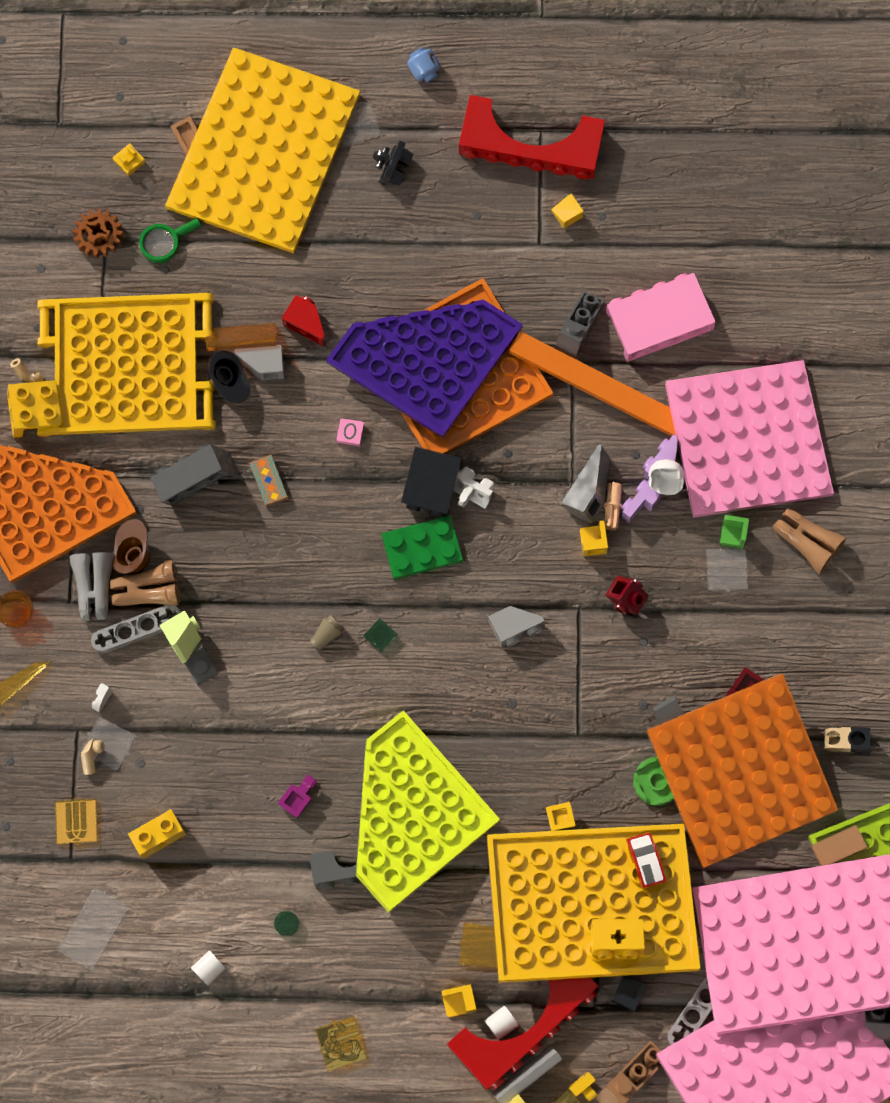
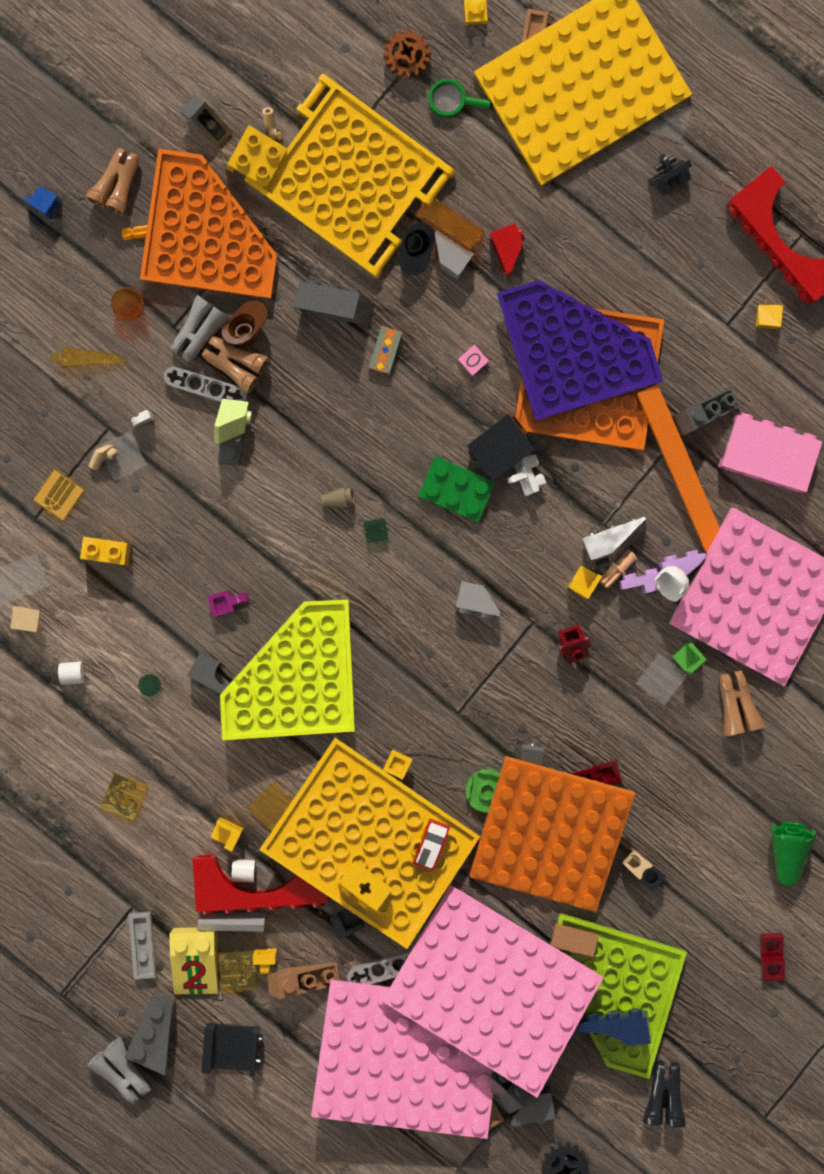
camera: 35 degrees right, 15 degrees up
medium blue head [407,47,441,83] -> none
none -> tan panel [10,606,42,632]

